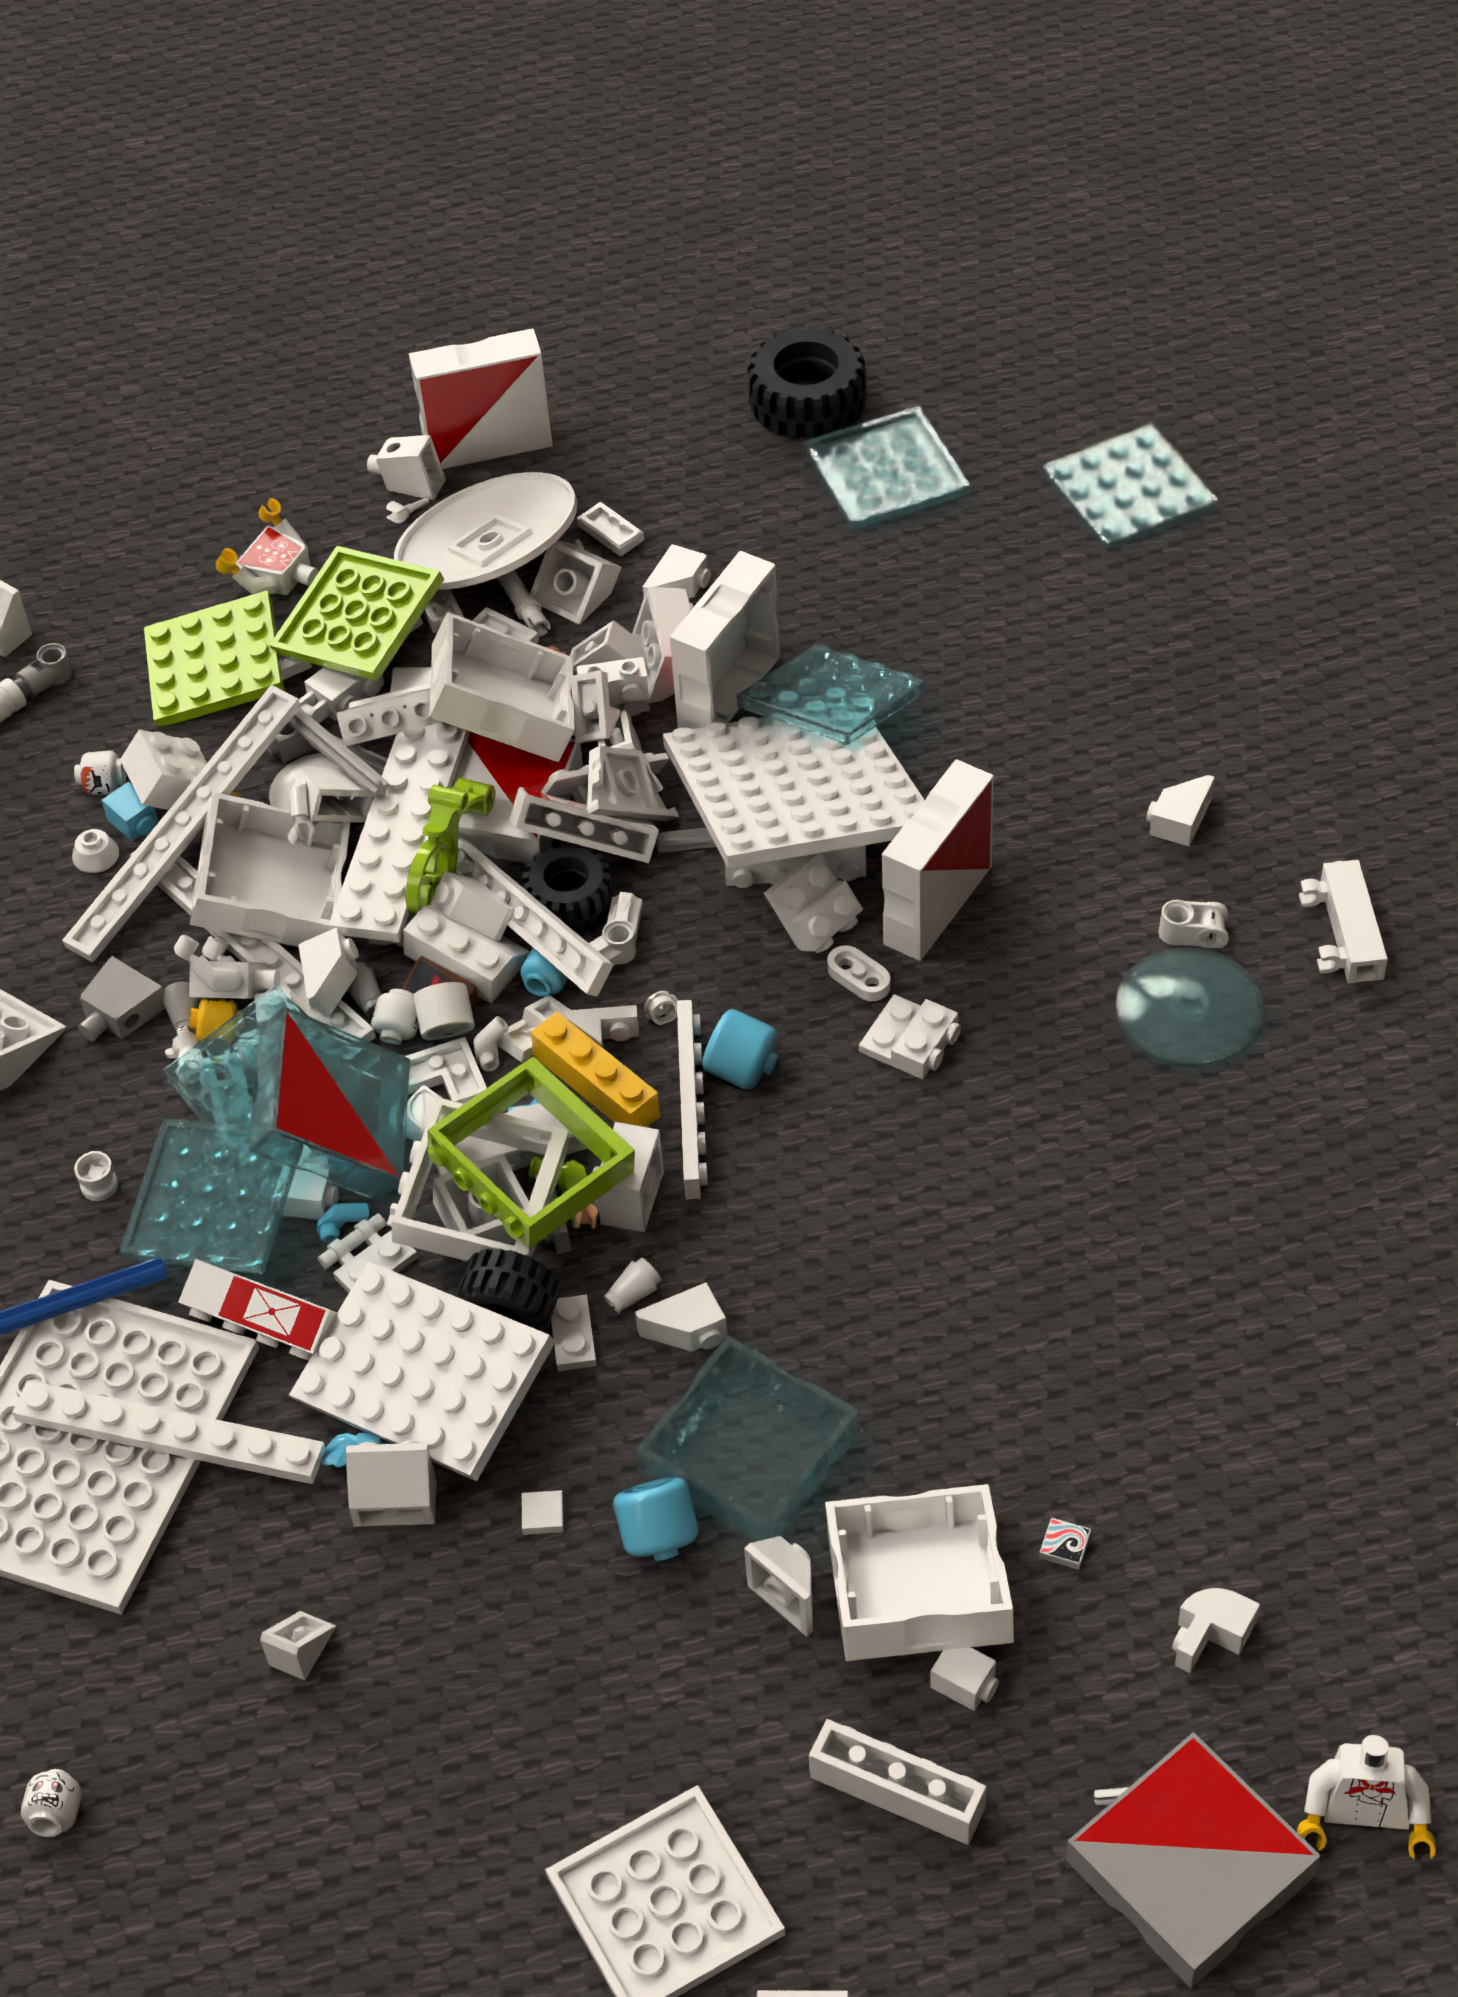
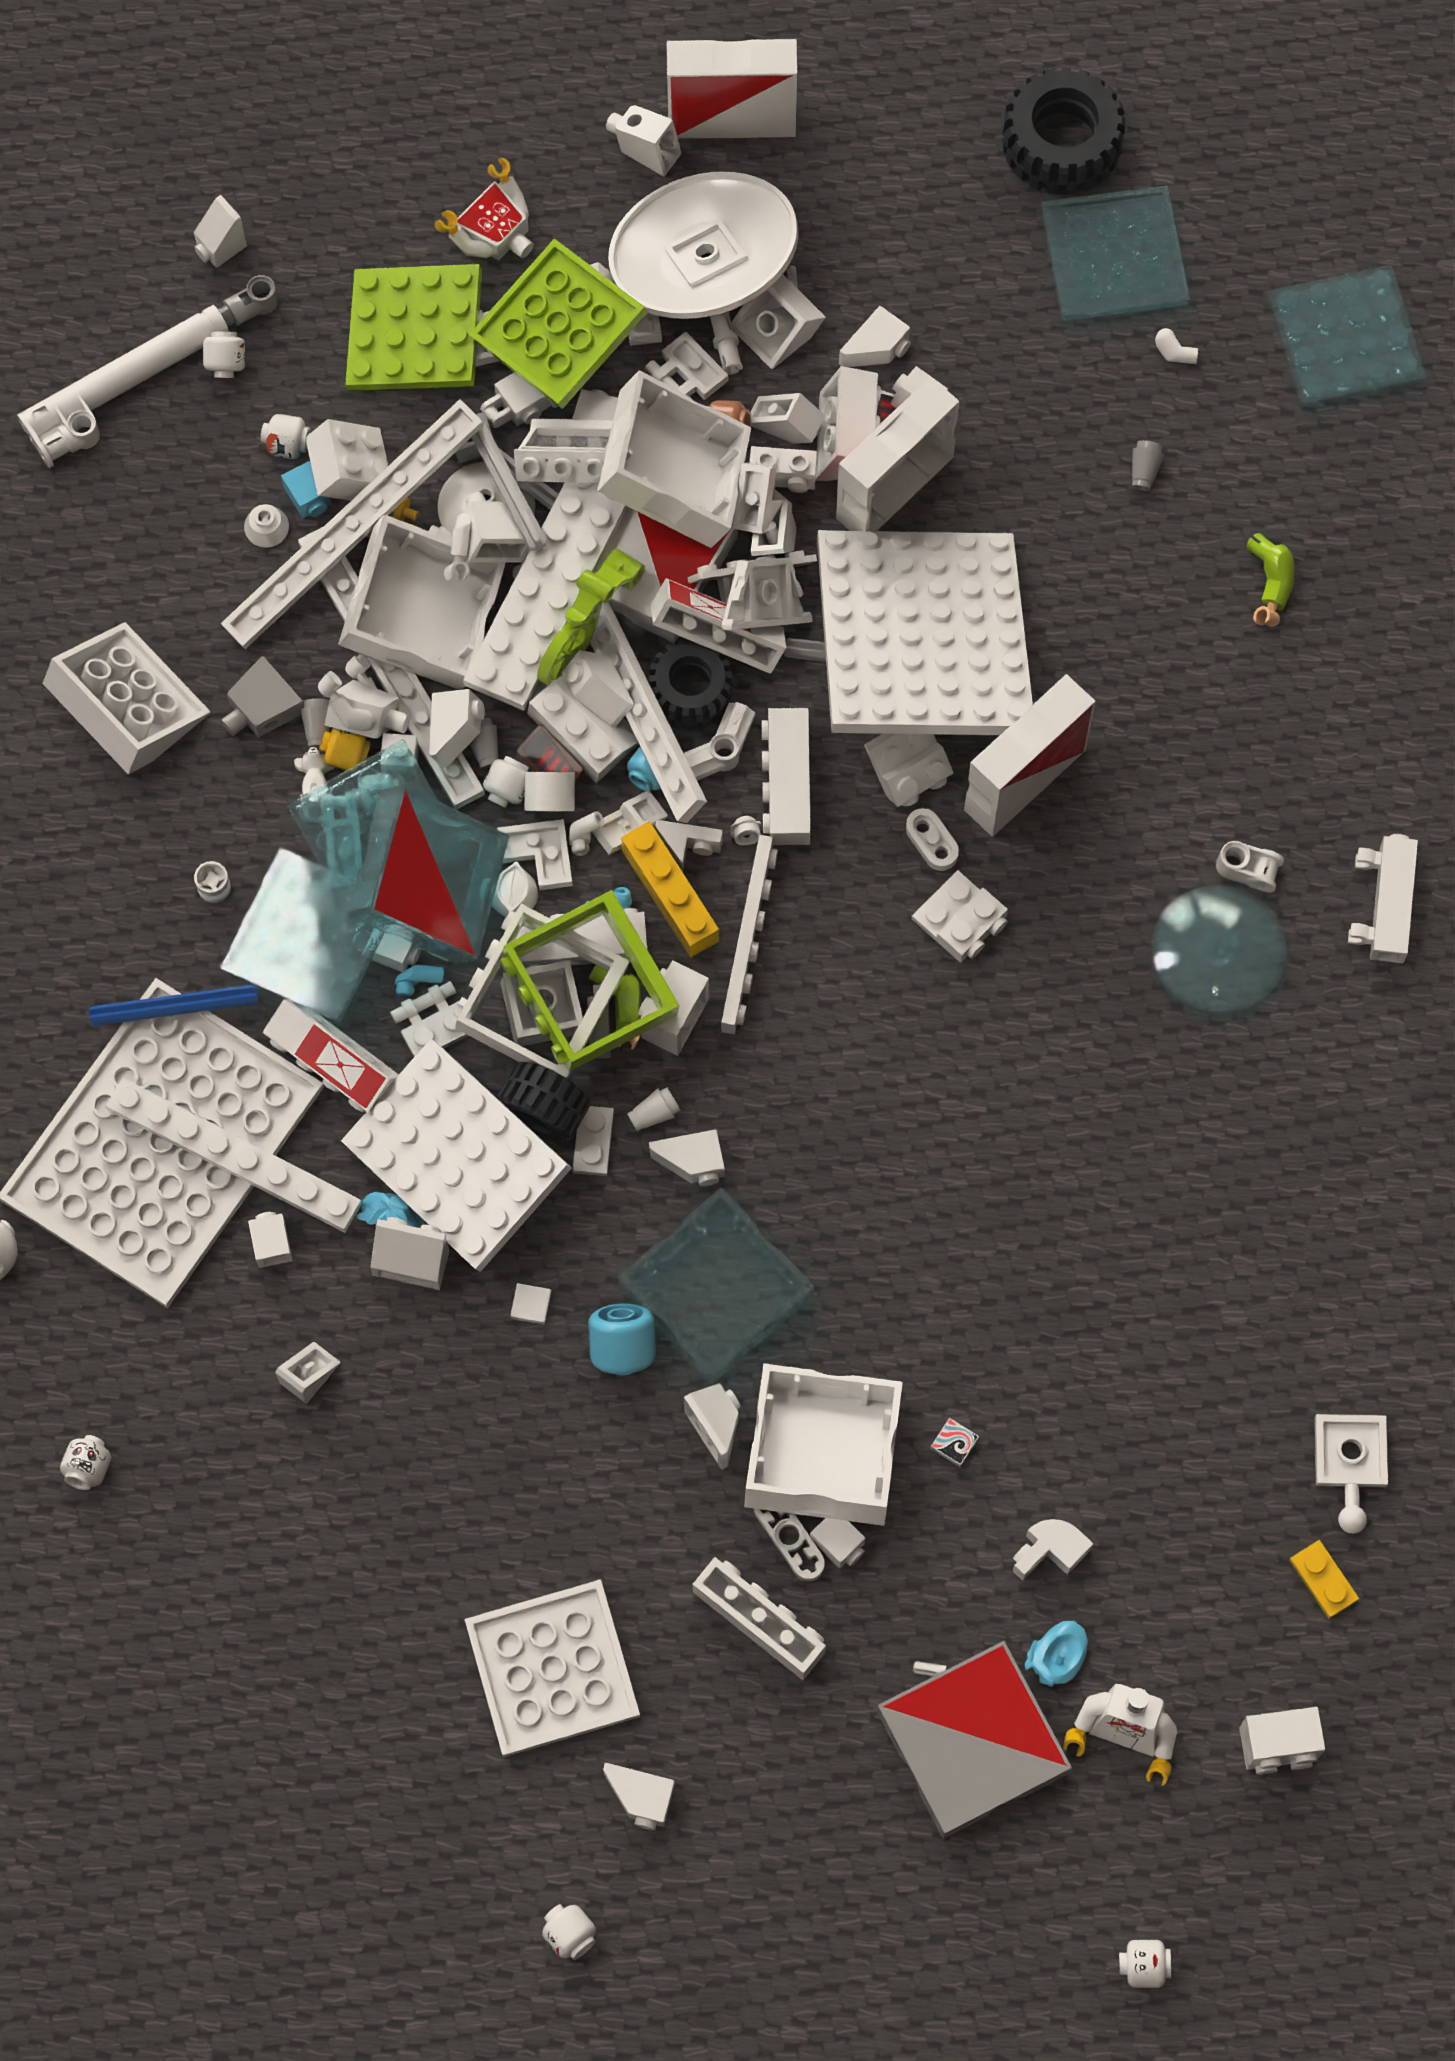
camera: 10 degrees right, 20 degrees up
white hand [386,498,430,524] -> none
white plate [577,502,644,557] -> none
medium azure head [702,1009,779,1090] -> none
clear light blue plate [737,644,926,745] -> none
white slope [1146,775,1215,847] -> none
none -> white head [203,332,245,378]
none -> white brick [248,1212,293,1268]
none -> white beam [754,1509,825,1581]
none -> white brick [762,708,810,845]
none -> medium azure hat [1025,1621,1088,1687]
none -> light grey cone [1131,441,1164,491]
none -> white arm [1155,328,1198,364]
none -> lime arm [1247,533,1294,627]

